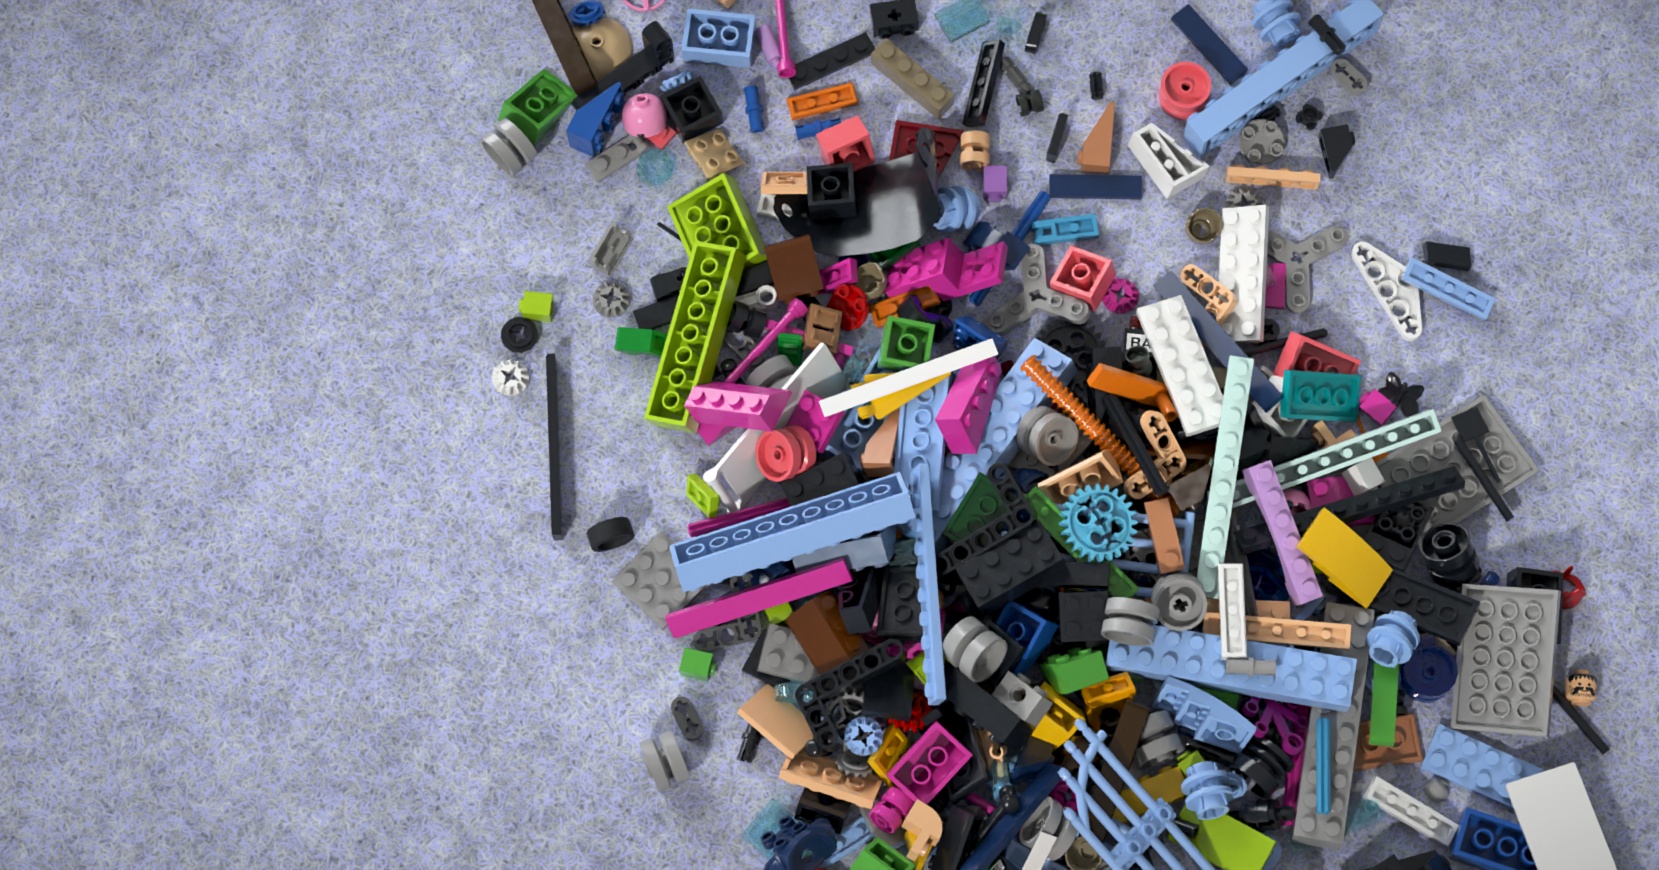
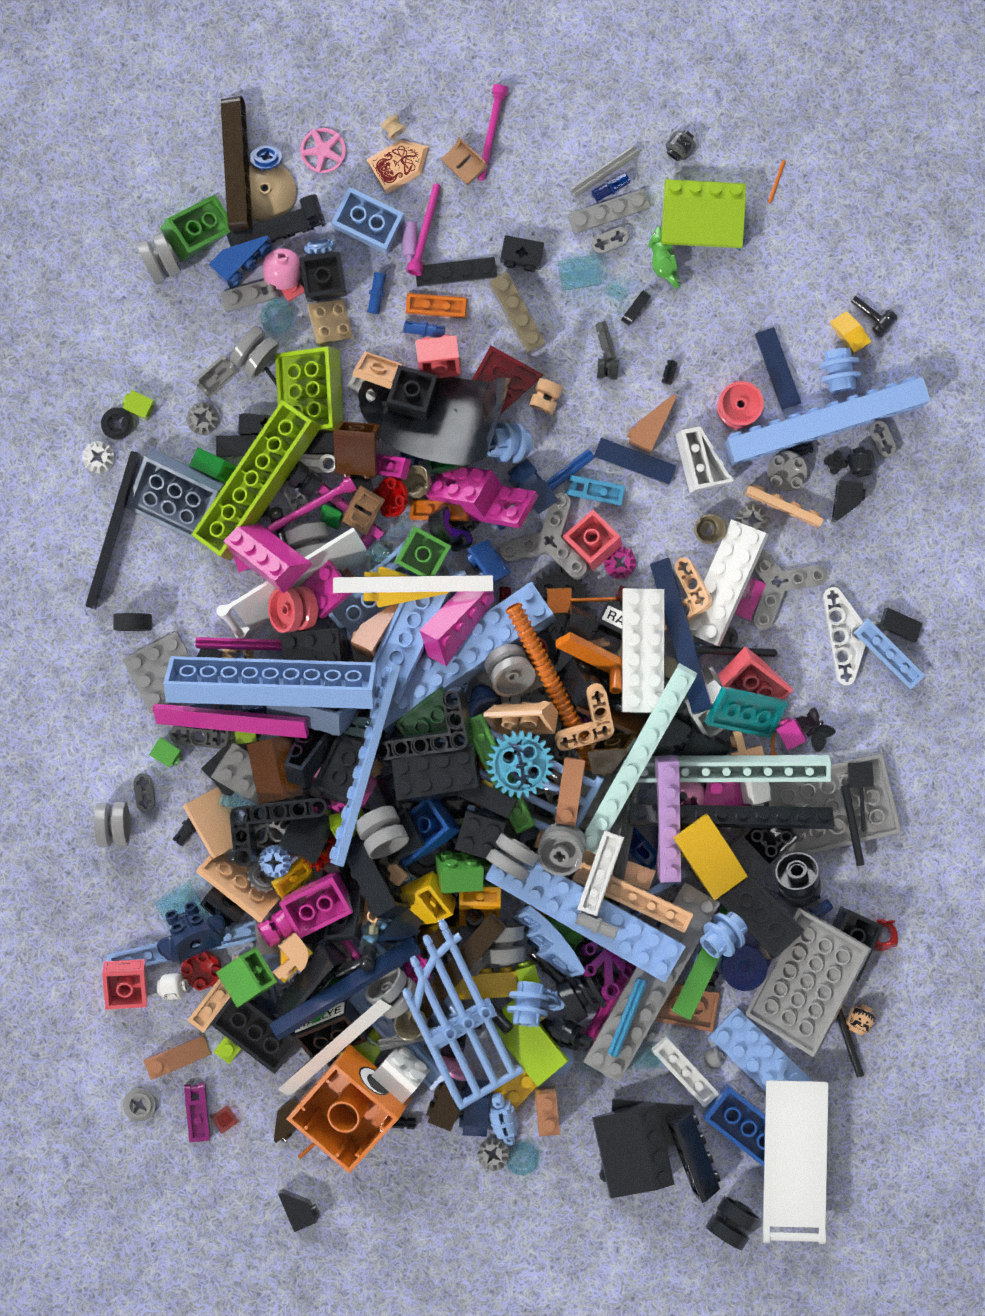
camera: 20 degrees right, 15 degrees up
lime plate [686,473,720,518] -> none
black plate [962,39,1005,127] -> none
medium lavender brick [983,166,1007,203] -> none
light grey brick [992,671,1053,727] -> none
black tile [1046,113,1068,163] -> none
black axle [1103,393,1168,496] -> none
pearl dark grey wheel [1125,345,1153,377] -> none
black axle [1308,14,1346,55] -> none
none -> sand blue slope [126,449,226,542]
none -> light grey wheel [230,326,280,379]
none -> orange piece [547,588,617,613]
none -> black head [847,446,876,478]

